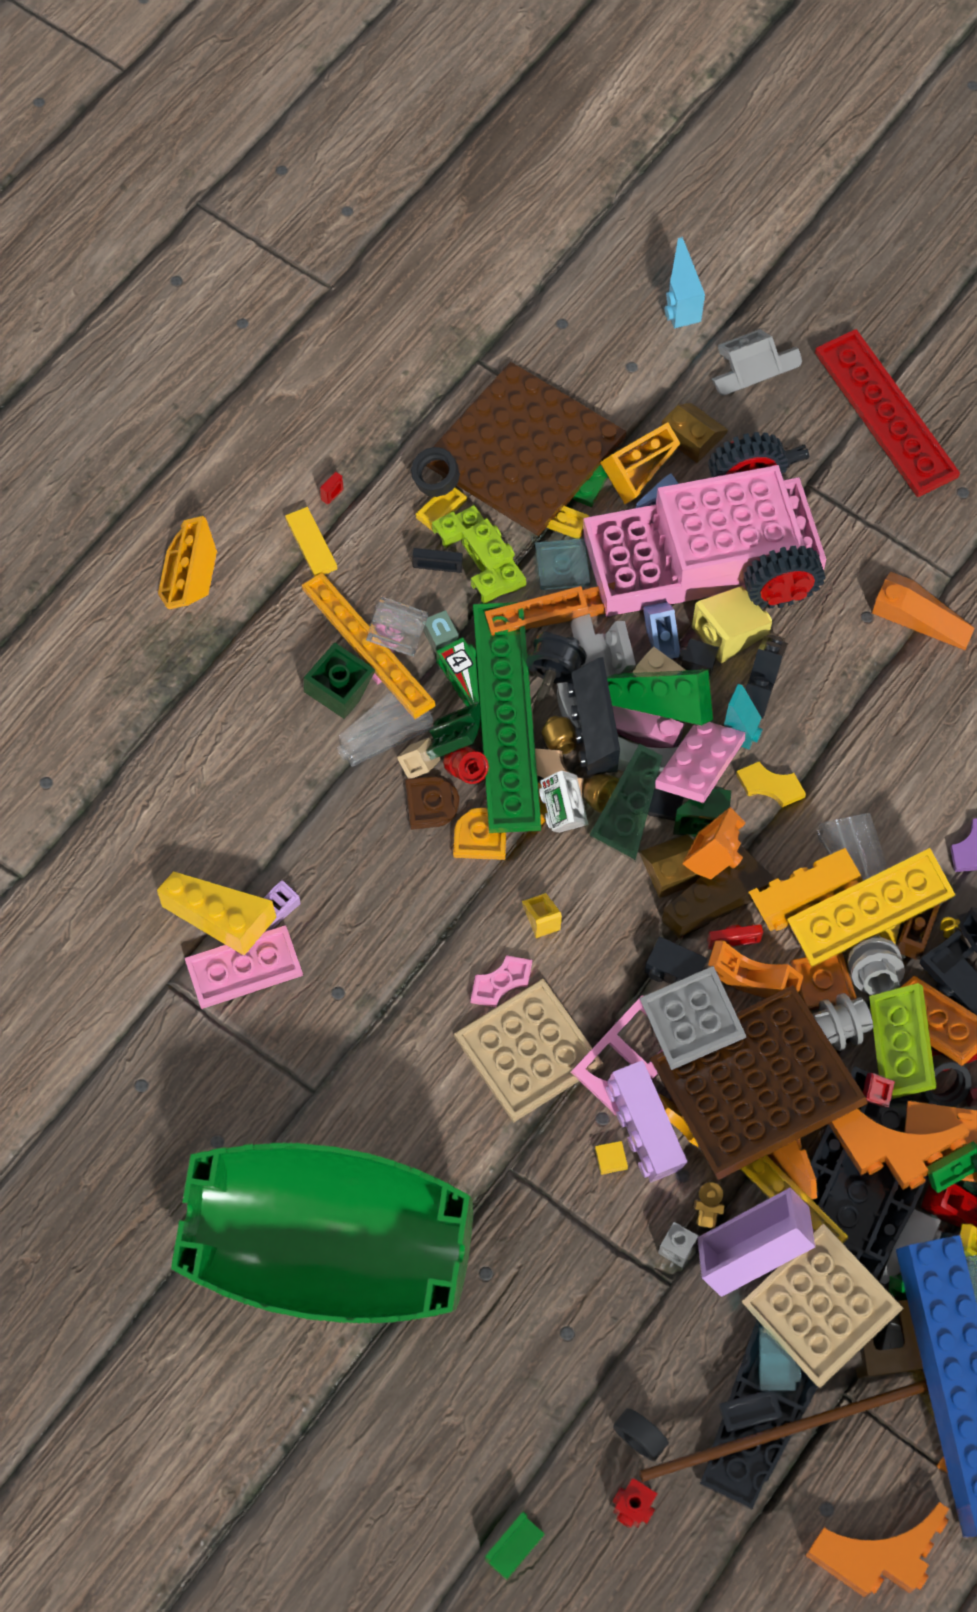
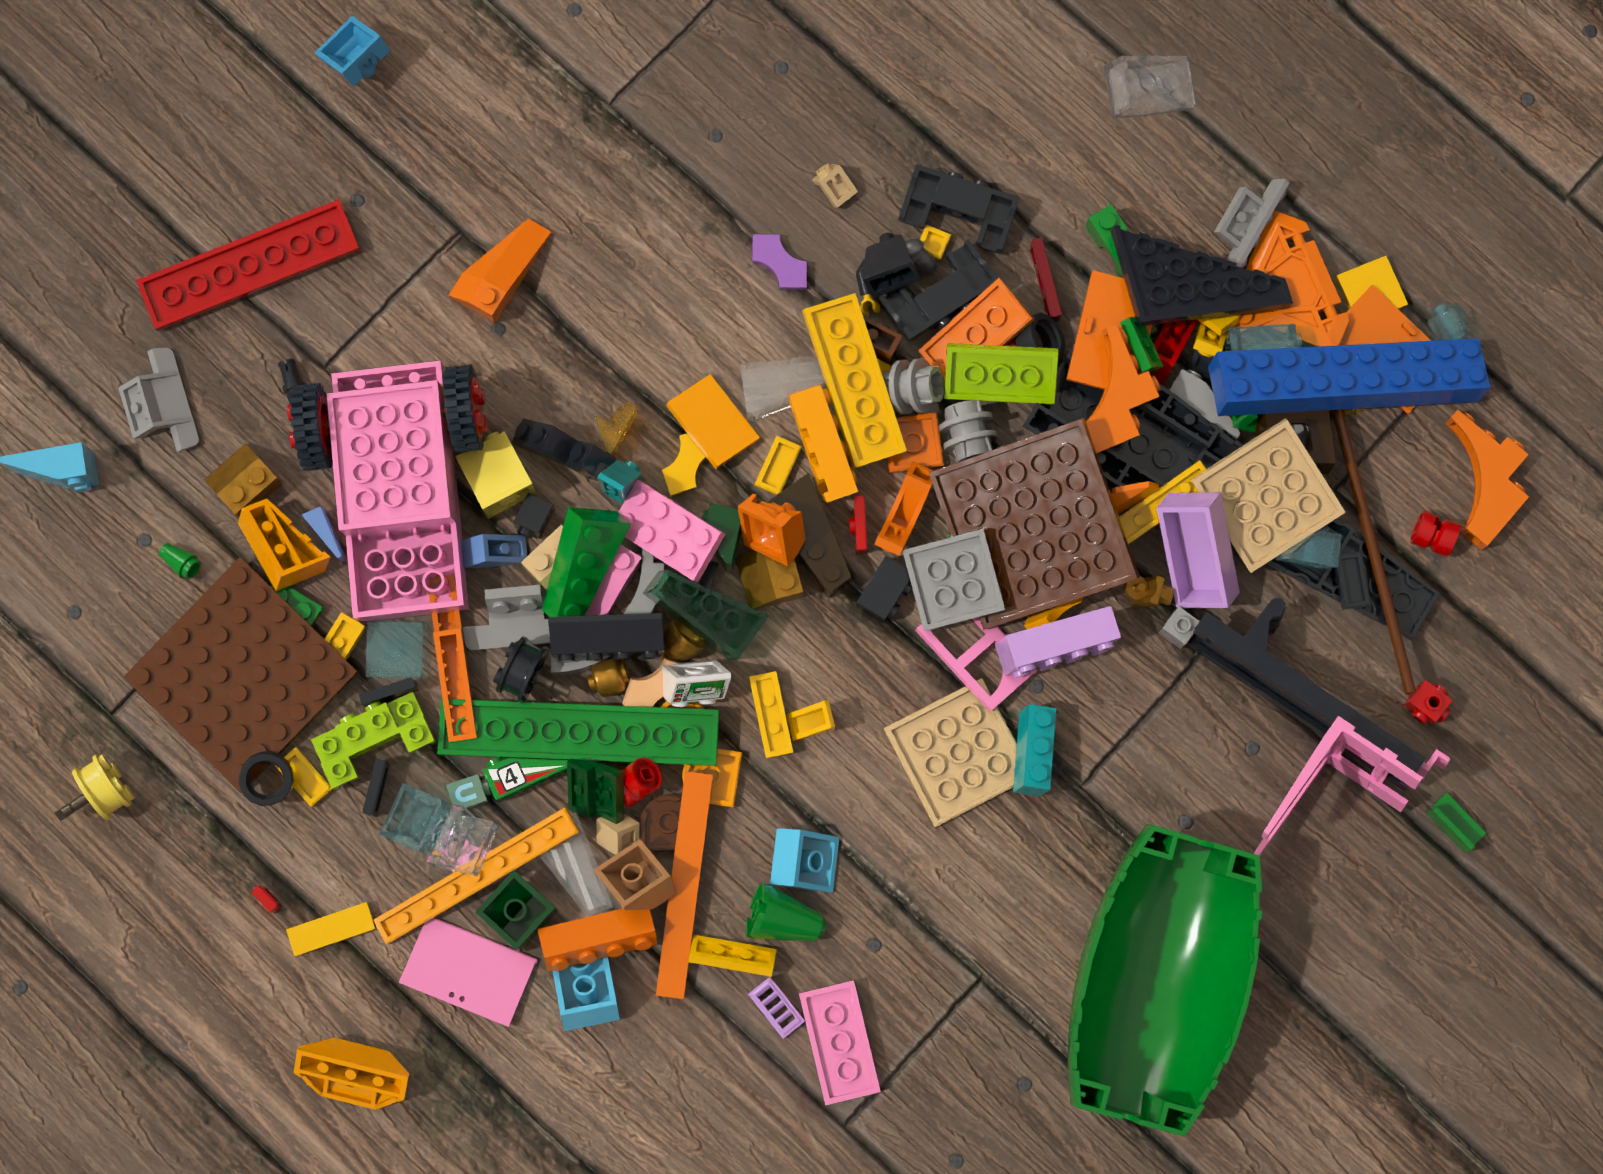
camera: 85 degrees left, 15 degrees up
yellow wedge [157,871,277,956] -> none
bright pink tile [471,955,532,1007] -> none
yellow tile [595,1141,628,1175] -> none
black tyre [613,1408,669,1461] -> none
red tile [863,1073,895,1108] -> none
none -> light yellow wheel [54,754,135,821]
none -> green cone [159,543,201,580]
none -> black tile [359,677,418,708]
none -> clear light blue brick [379,783,455,856]
none -> bright pink container [399,917,538,1027]
none -> orange brick [537,908,657,972]
none -> medium azure slope [553,957,620,1031]
none -> medium nougat slope [593,839,676,910]
none -> clear yellow slope [595,401,638,457]
none -> orange tile [656,771,713,999]
none -> light orange tile [666,374,760,469]
none -> yellow plate [688,935,777,977]
none -> green cone [745,883,827,942]
none -> yellow plate [749,671,793,759]
none -> yellow tile [754,436,802,496]
none -> medium azure slope [770,828,839,893]
none -> teal brick [1013,704,1056,797]
none -> black piece [1189,597,1450,856]
none -> red wheel [1410,510,1461,558]

